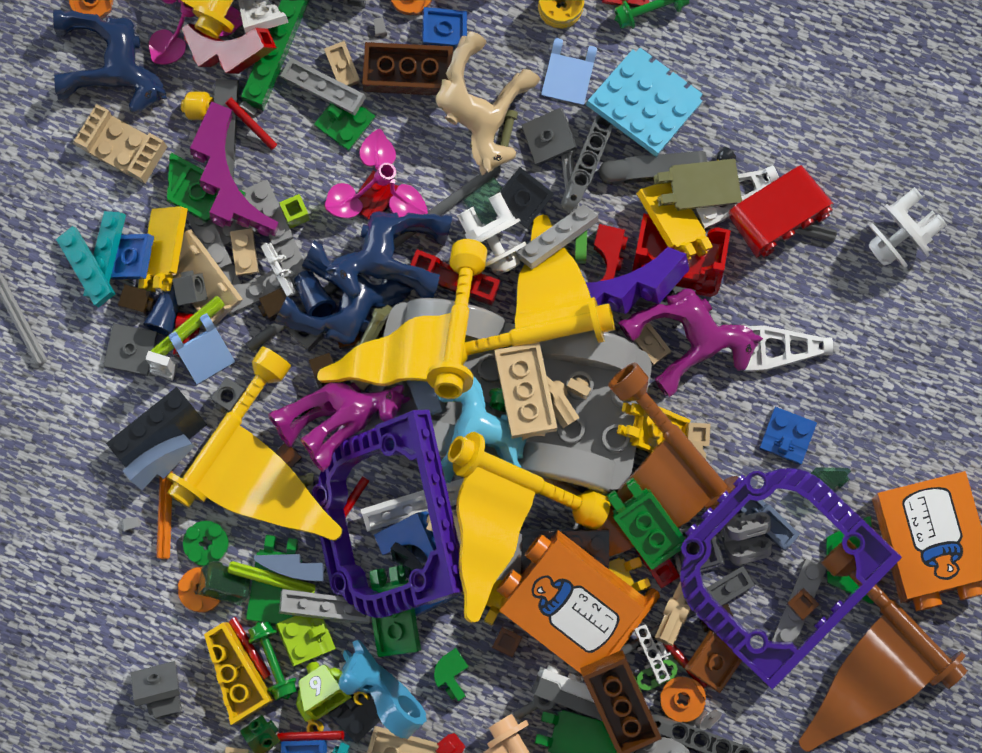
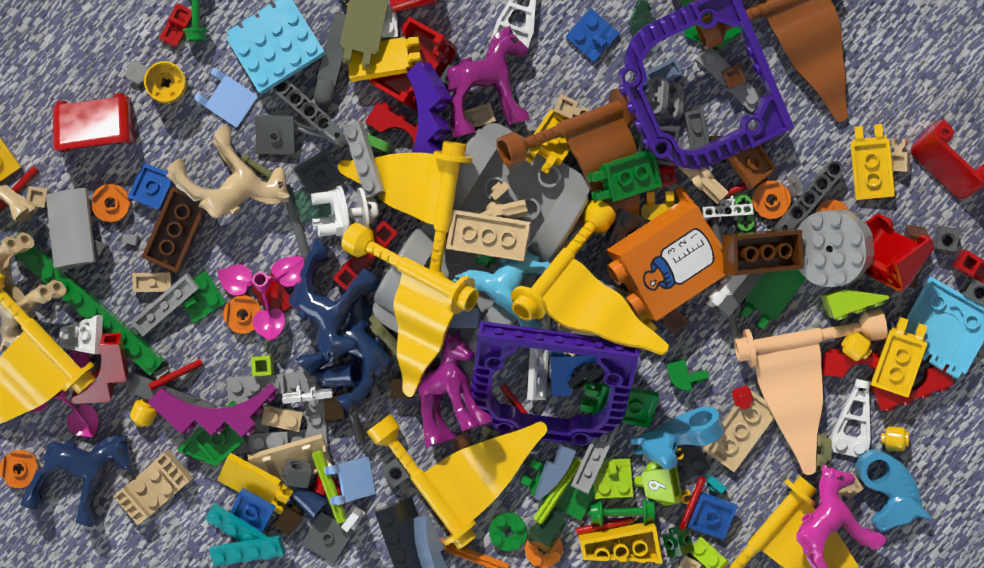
camera: 65 degrees left, 10 degrees up
none -> orange plate [223,295,262,334]

